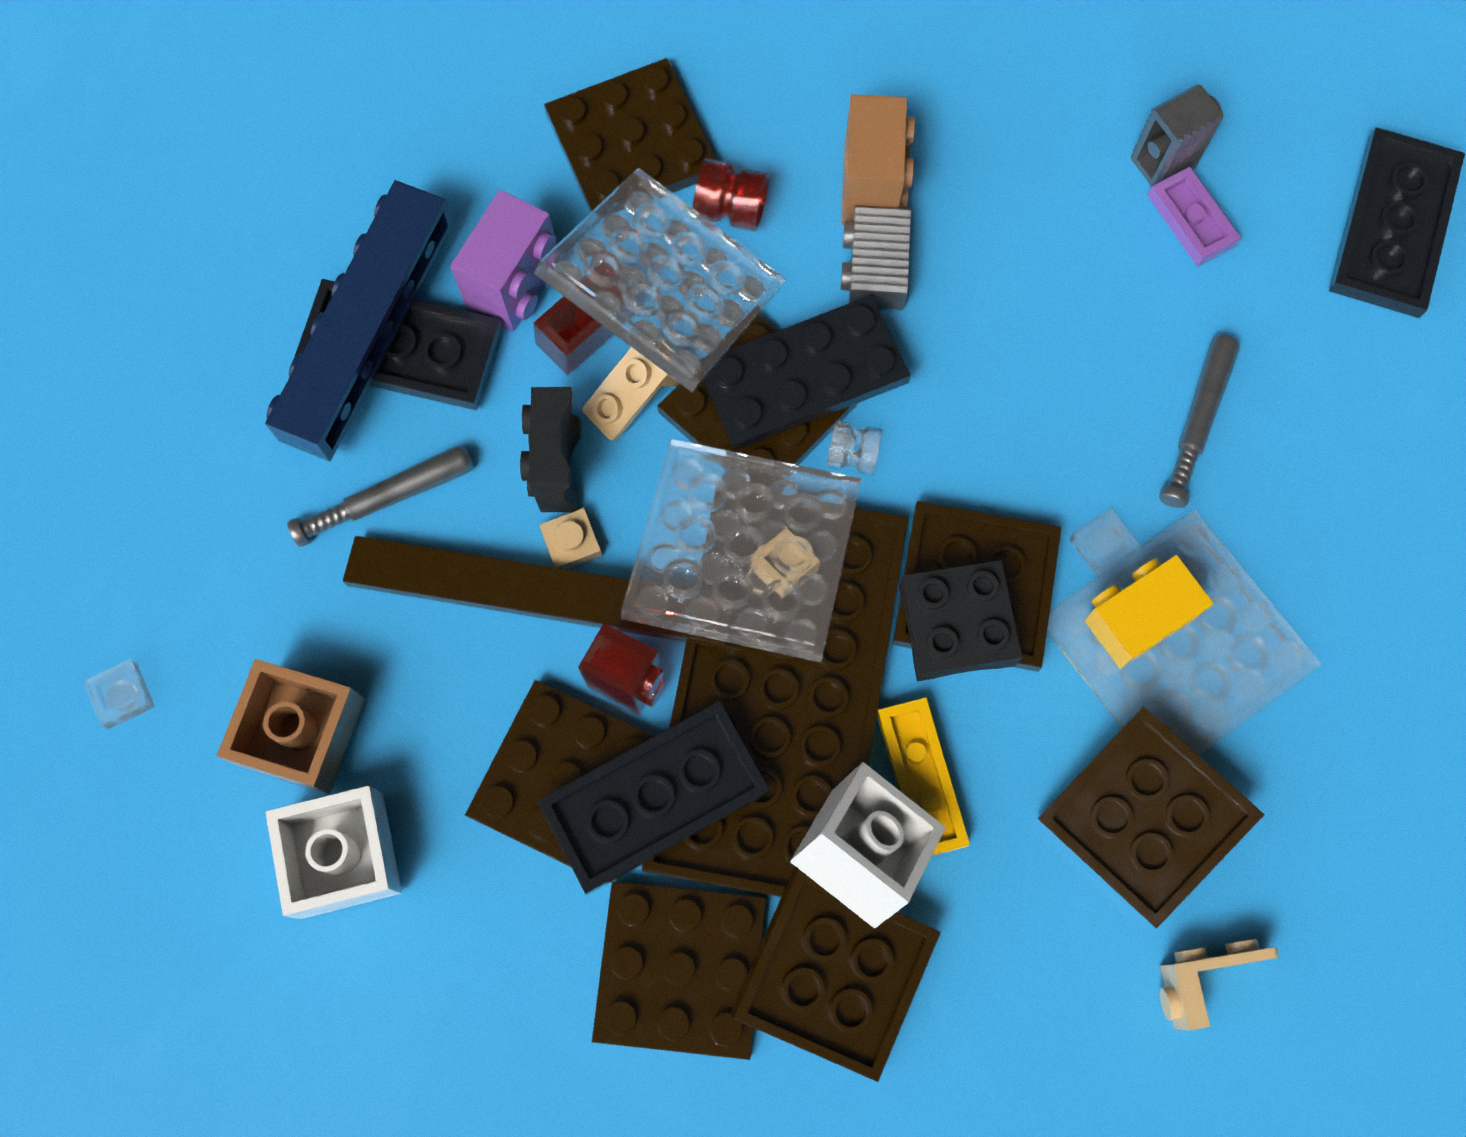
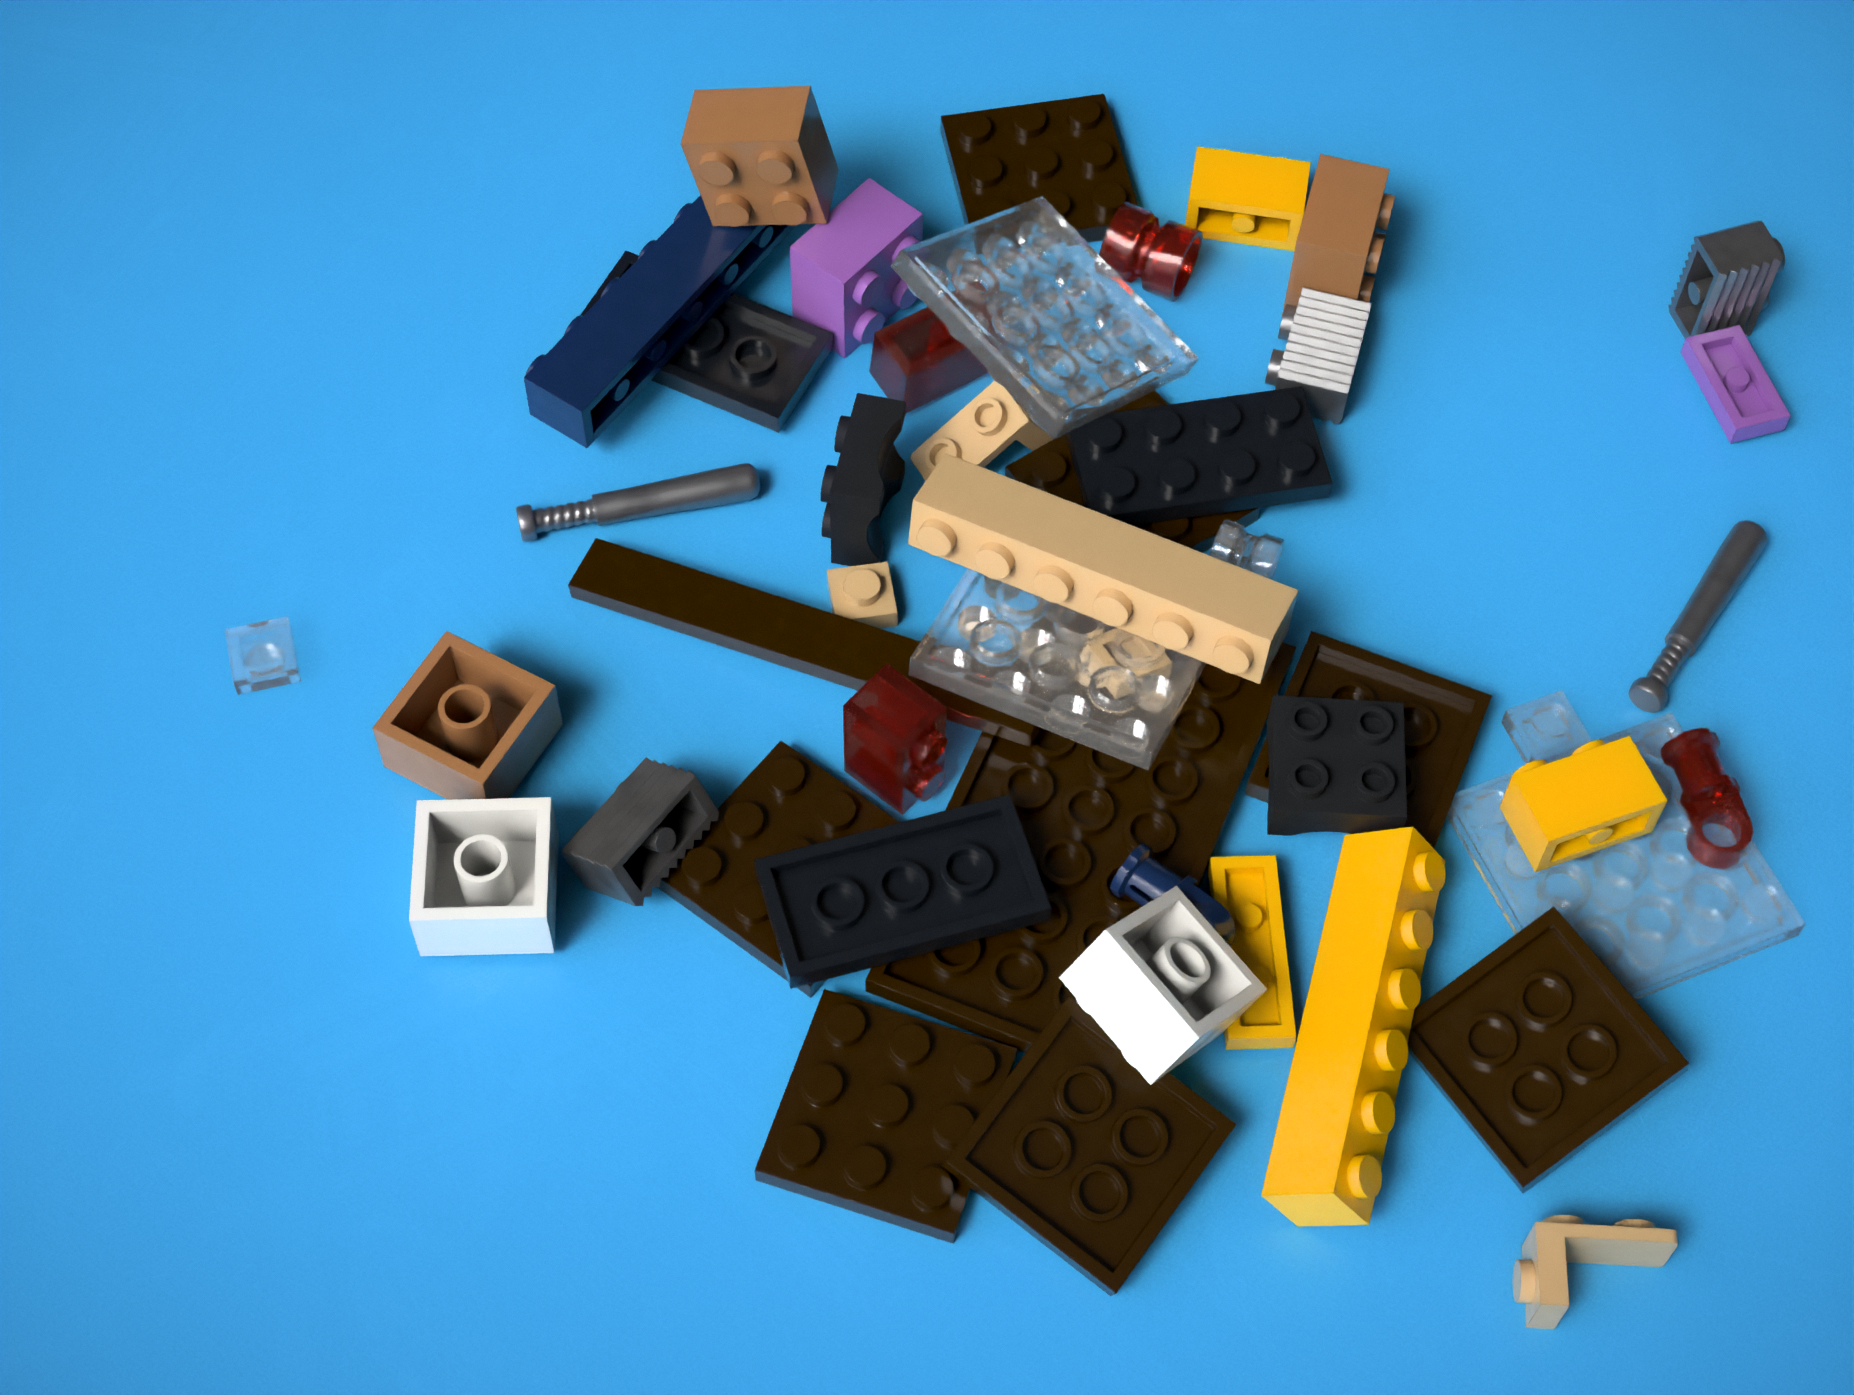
camera: 10 degrees right, 15 degrees down
none -> flat silver brick [561,757,719,906]
none -> medium nougat brick [681,86,839,227]
none -> tan brick [908,453,1299,684]
none -> dark blue connector [1110,843,1236,946]
none -> yellow brick [1183,146,1311,251]
none -> yellow brick [1261,827,1446,1227]
none -> clear red connector [1660,728,1754,869]

